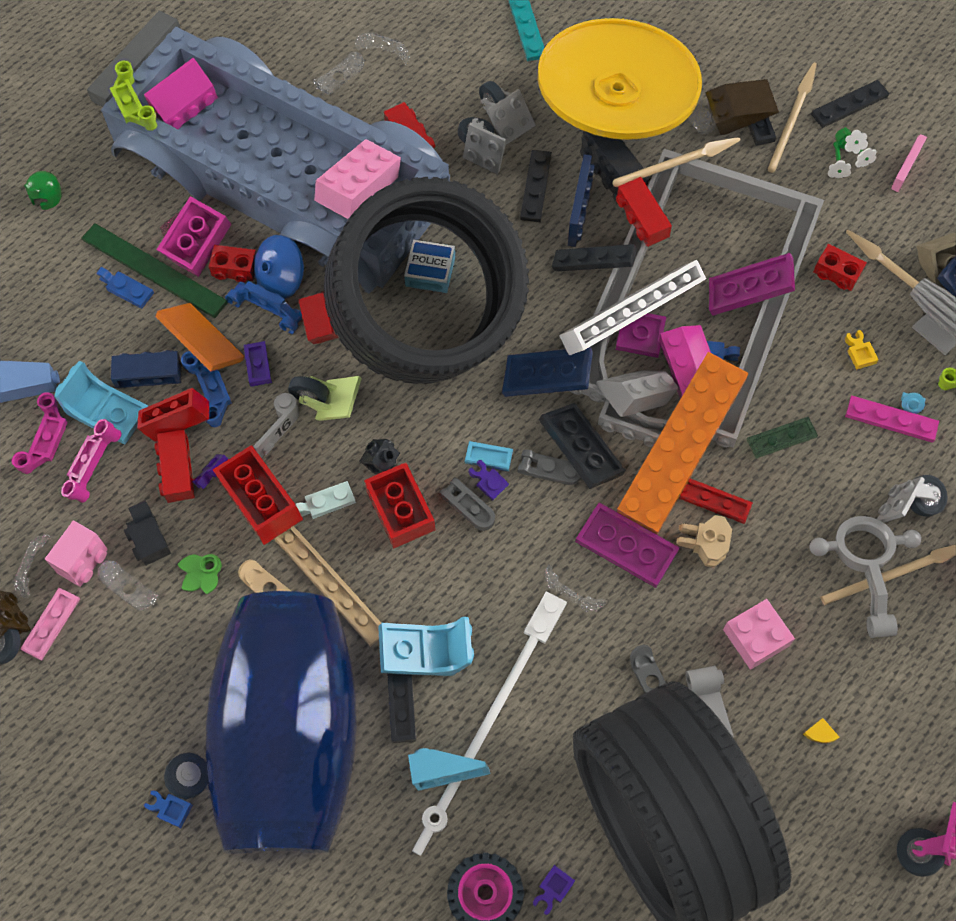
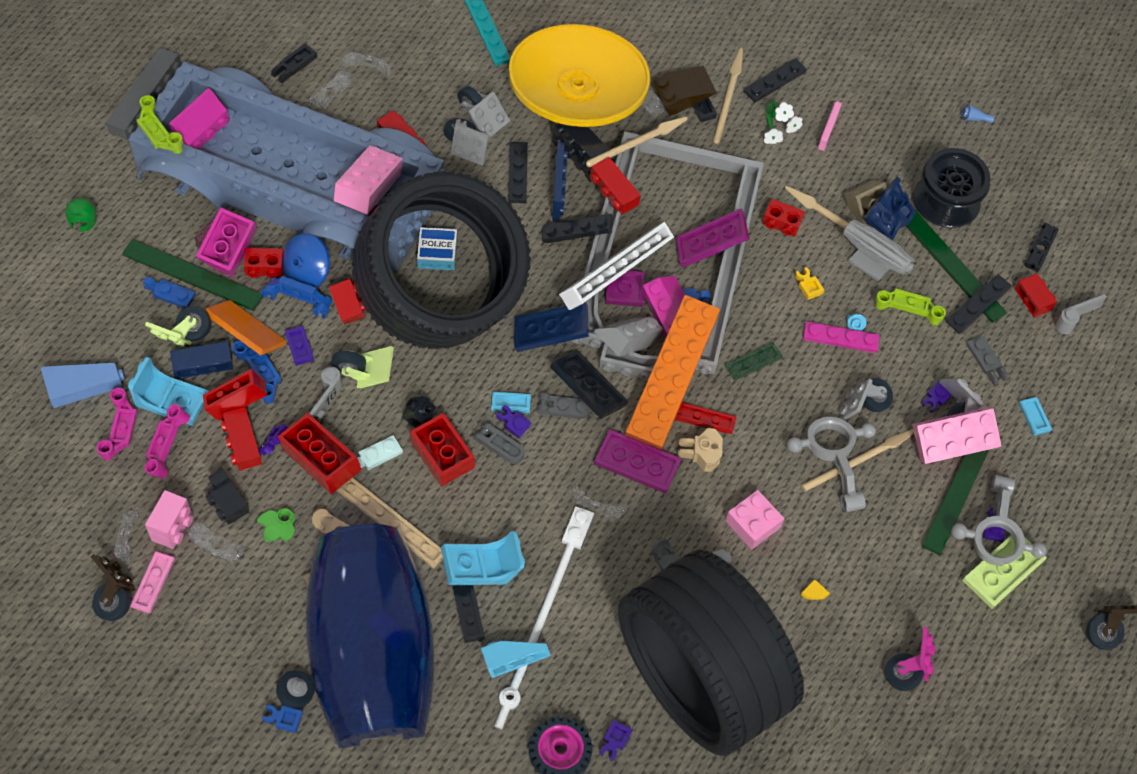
camera: 15 degrees left, 5 degrees down
none -> plate [145,306,211,347]
none -> black hinge [271,44,317,83]

